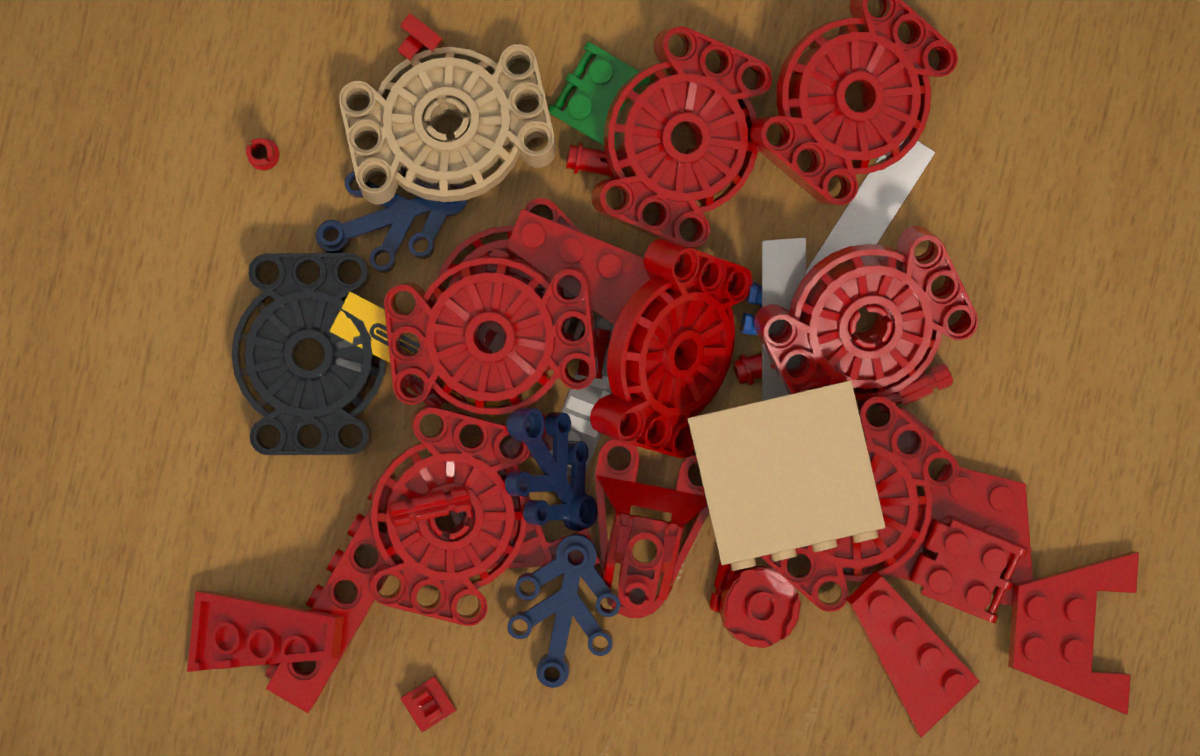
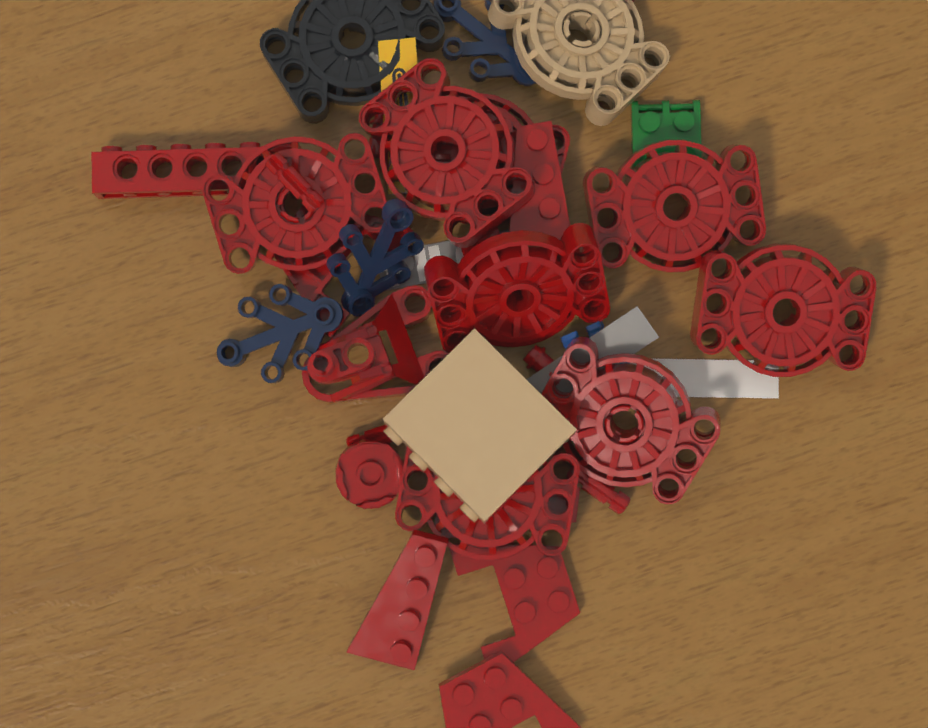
camera: 55 degrees right, 5 degrees down
red wing [187,590,344,672] -> none
red tile [400,675,457,732] -> none
red pin [566,142,618,178] -> none
red plate [910,517,1028,623] -> none

